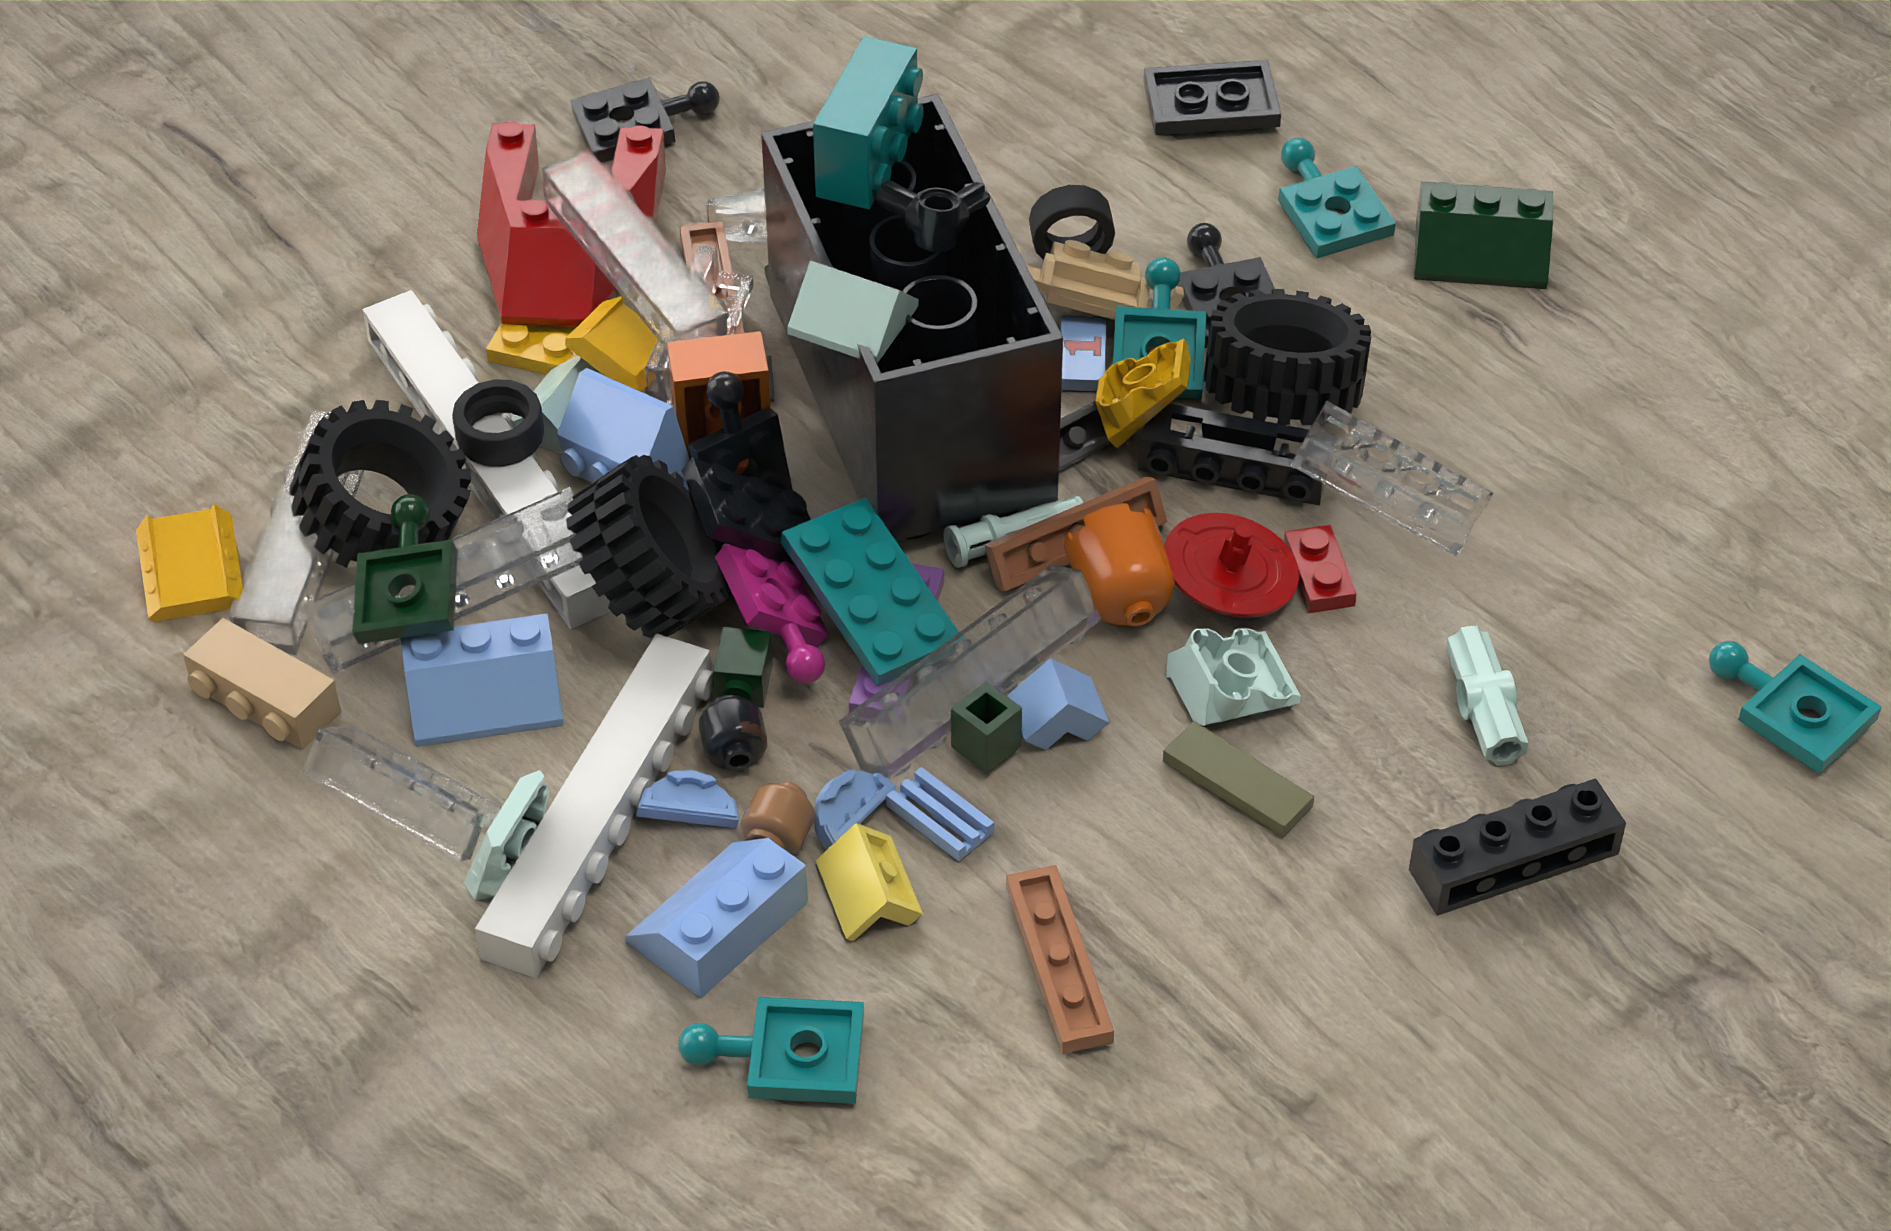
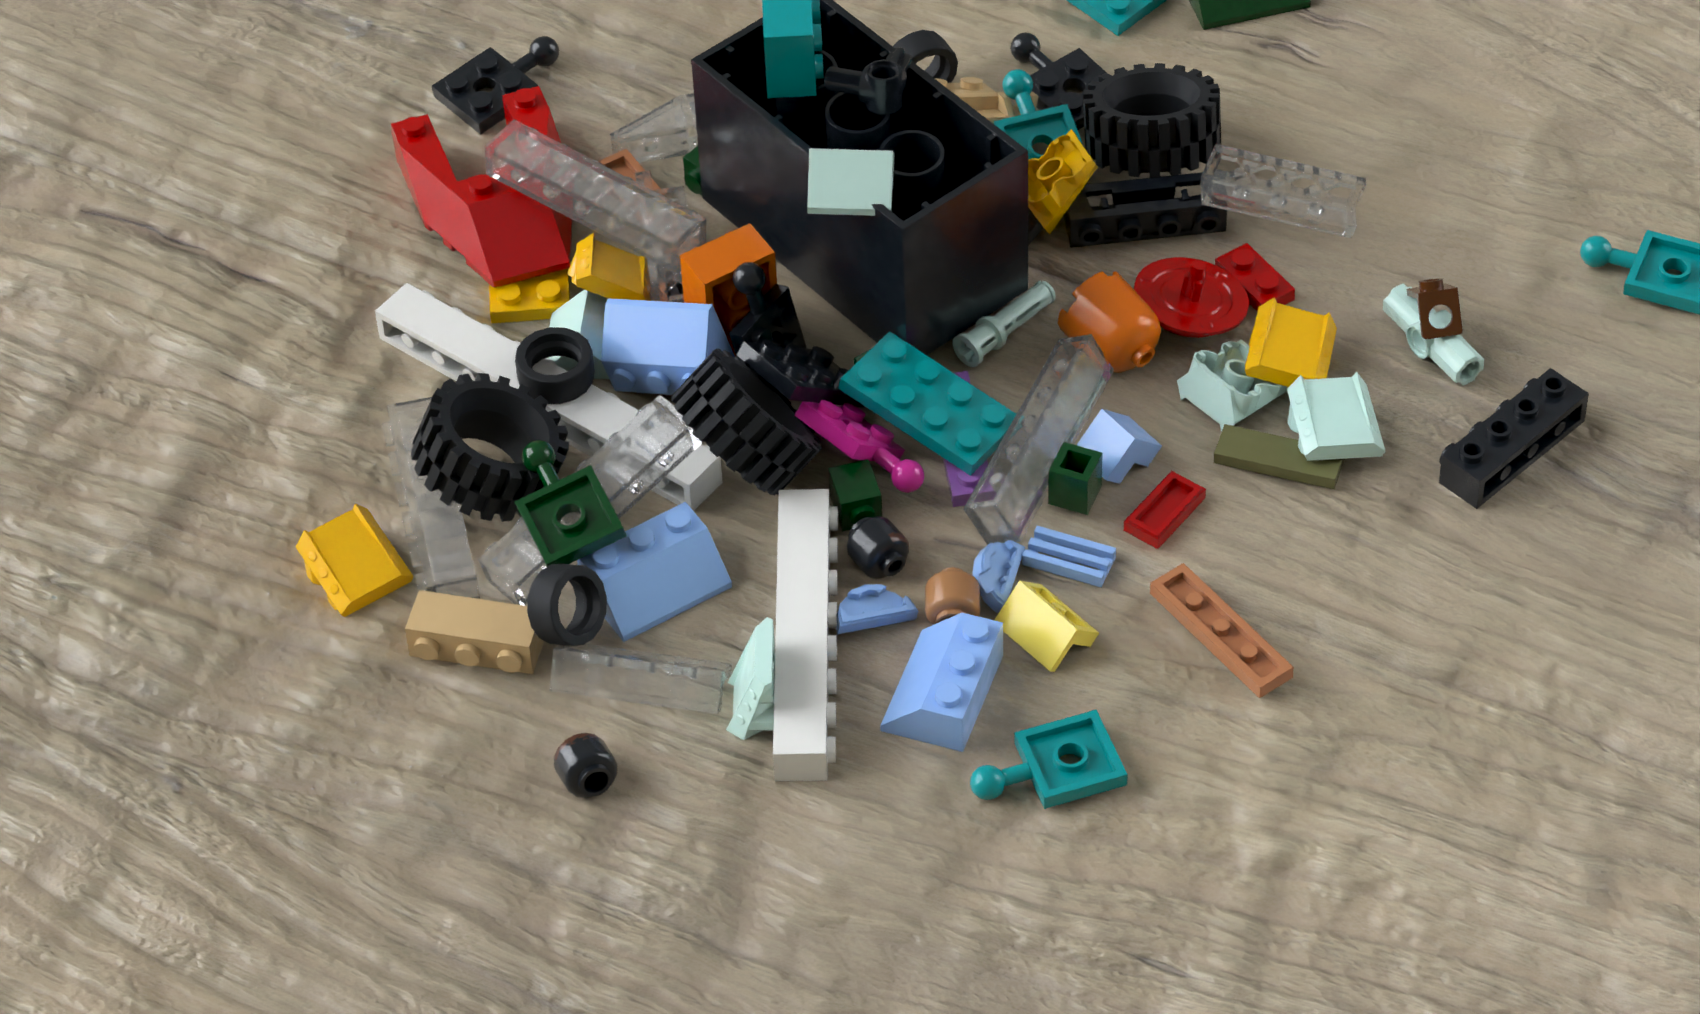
camera: 20 degrees left, 0 degrees up
nougat plate [984,476,1167,592] -> none
none -> black tyre [527,564,607,646]
none -> black head [554,733,618,798]
none -> red tile [1123,470,1206,549]
none -> yellow slope [1245,297,1337,387]
none -> light aqua slope [1287,372,1385,461]
none -> reddish brown bracket [1406,278,1463,339]

